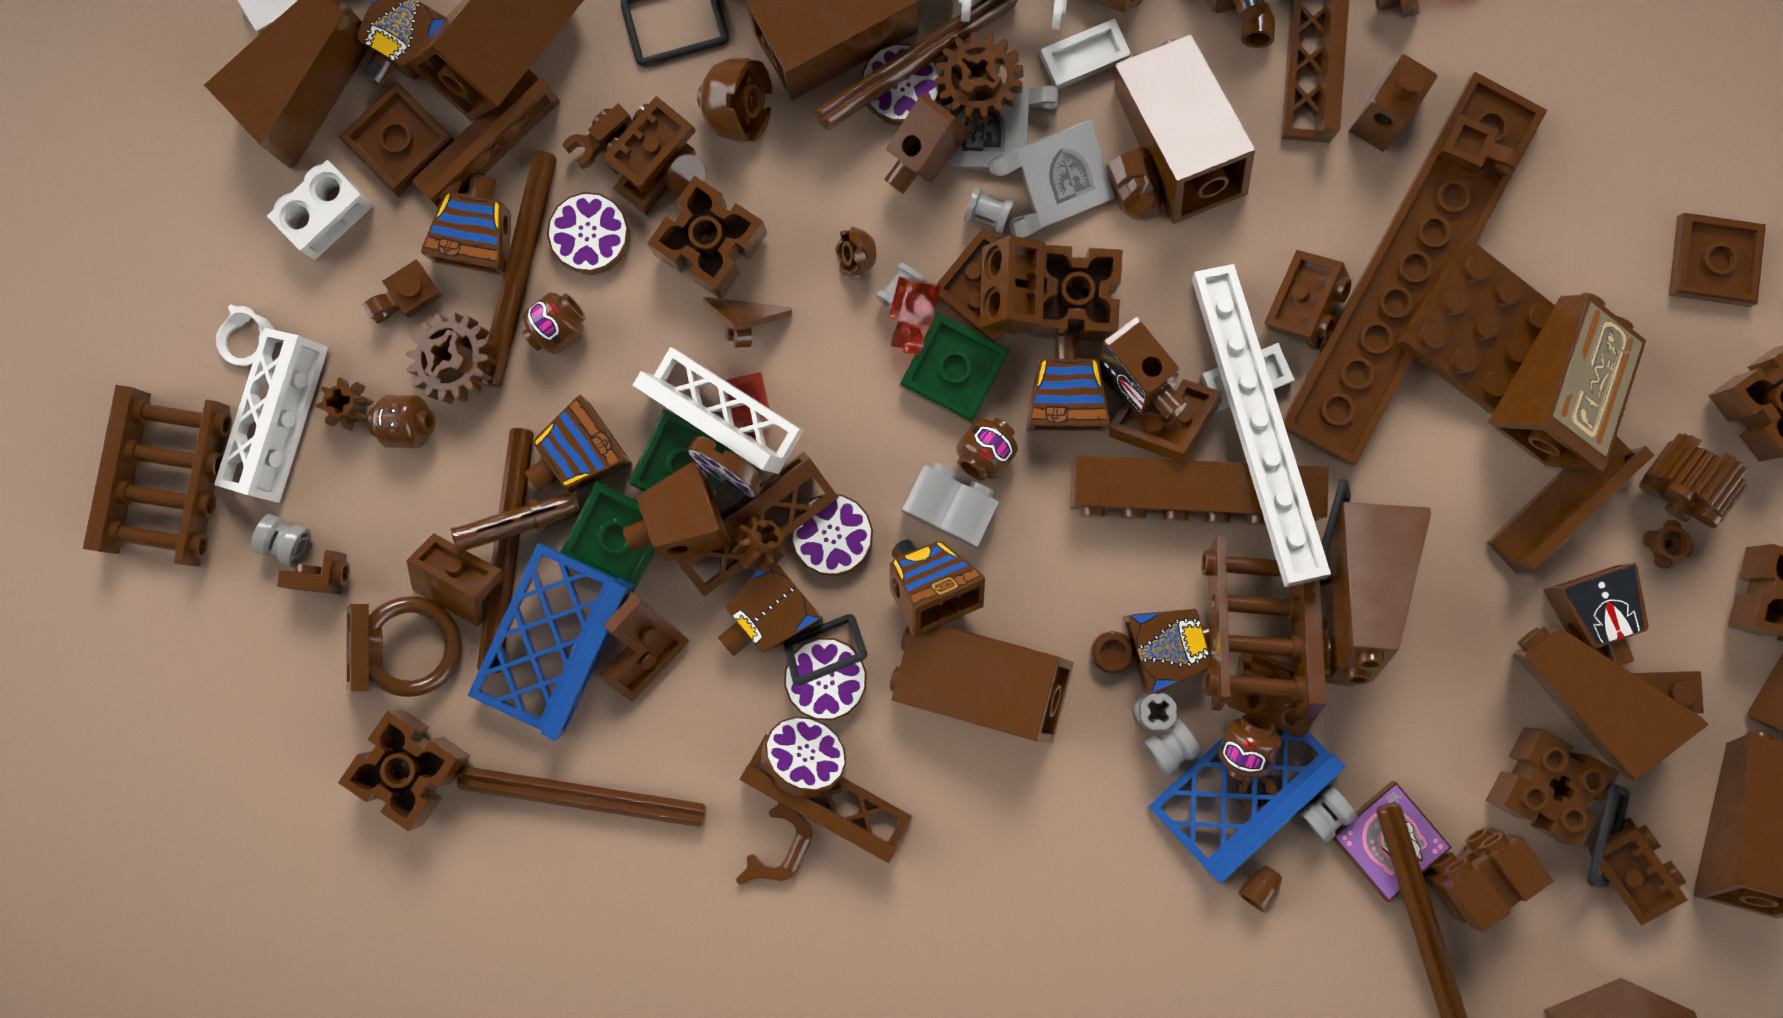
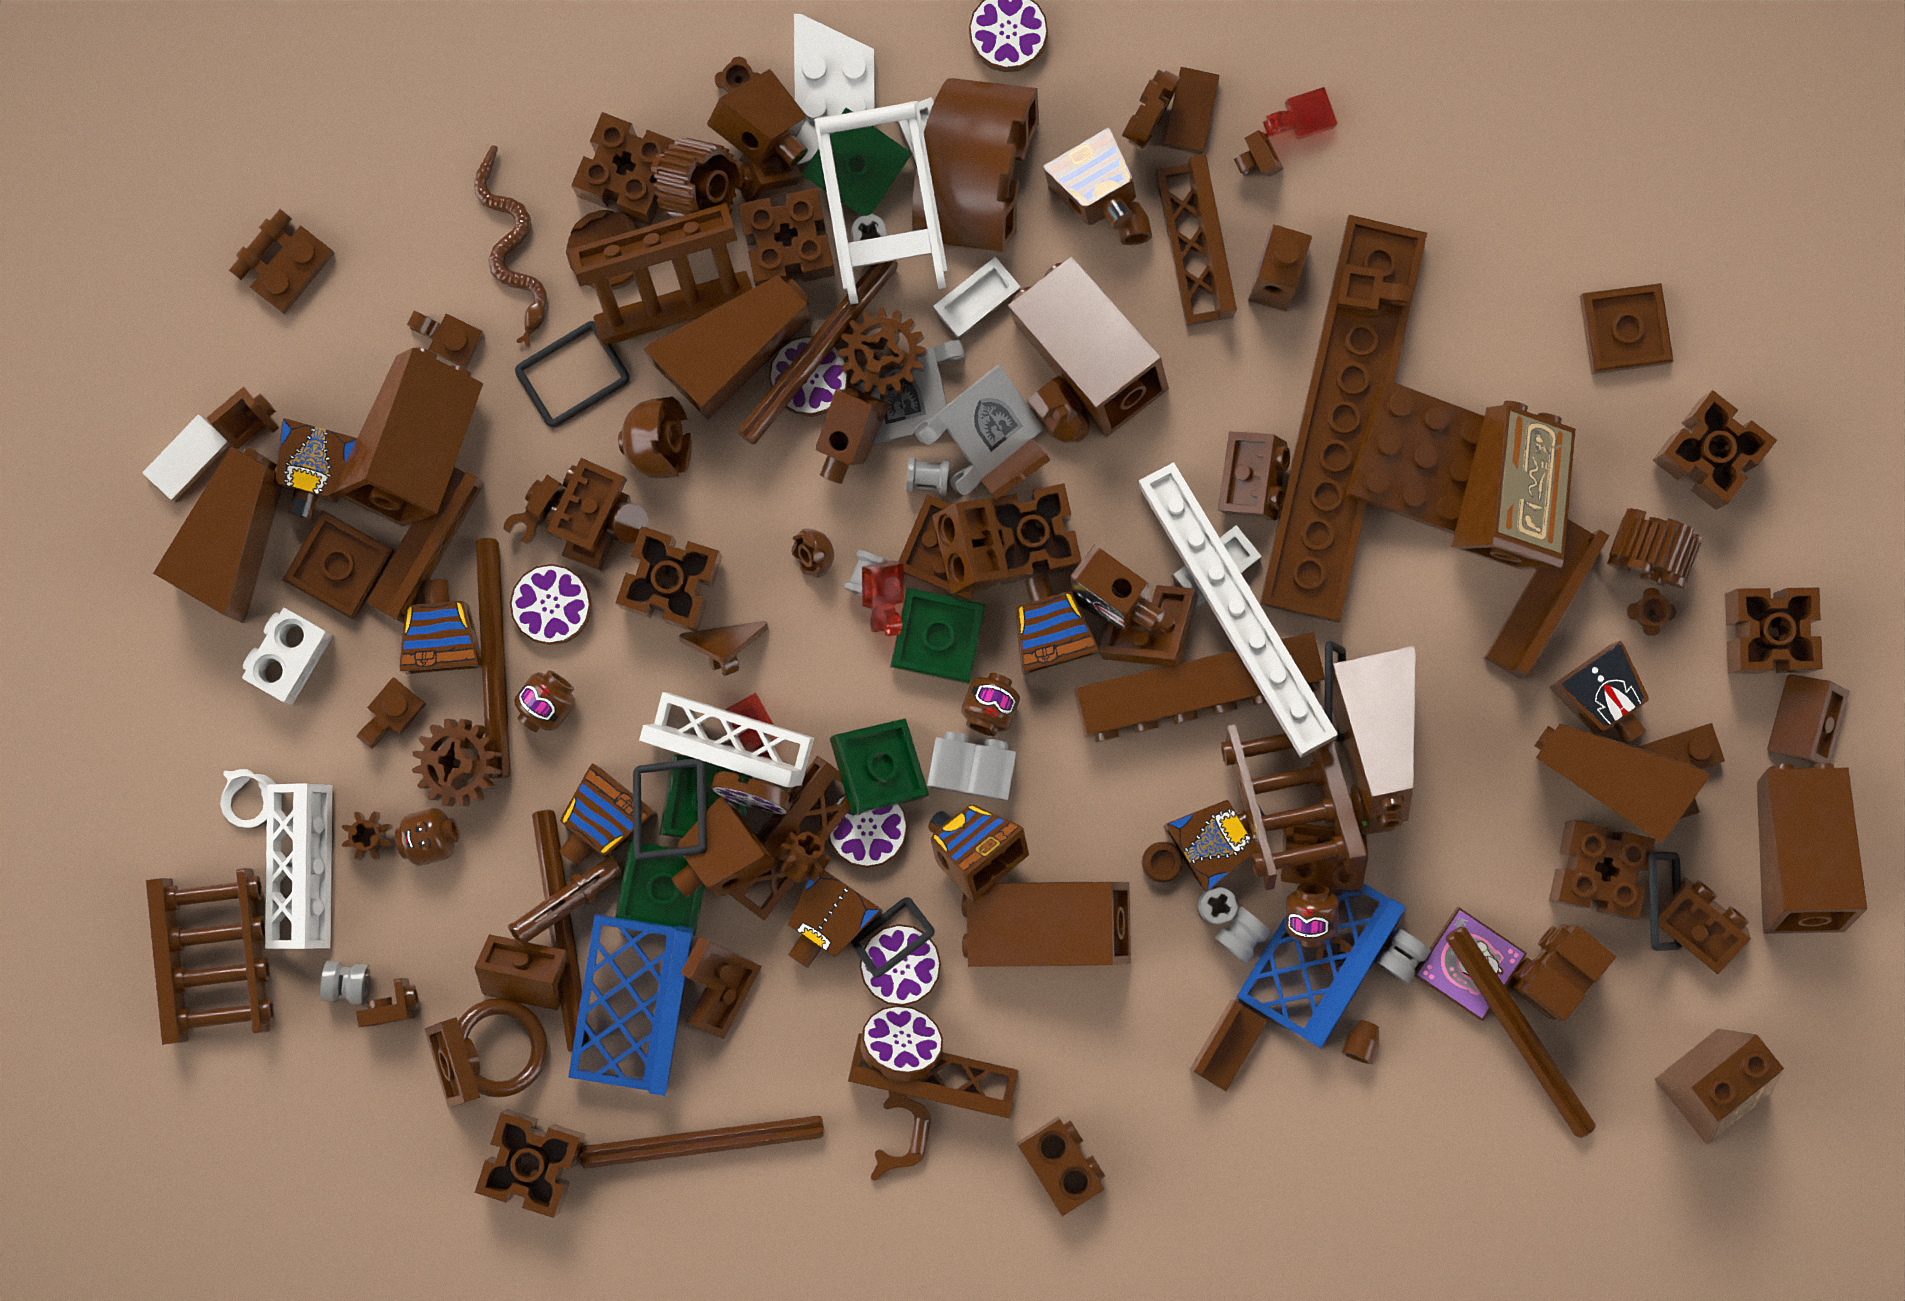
camera: 25 degrees left, 0 degrees up
none -> black piece [633,758,707,860]
none -> dark green plate [829,718,929,816]
none -> reddish brown piece [981,438,1050,500]
none -> reddish brown brick [1017,1116,1106,1216]
none -> reddish brown panel [1189,999,1267,1091]

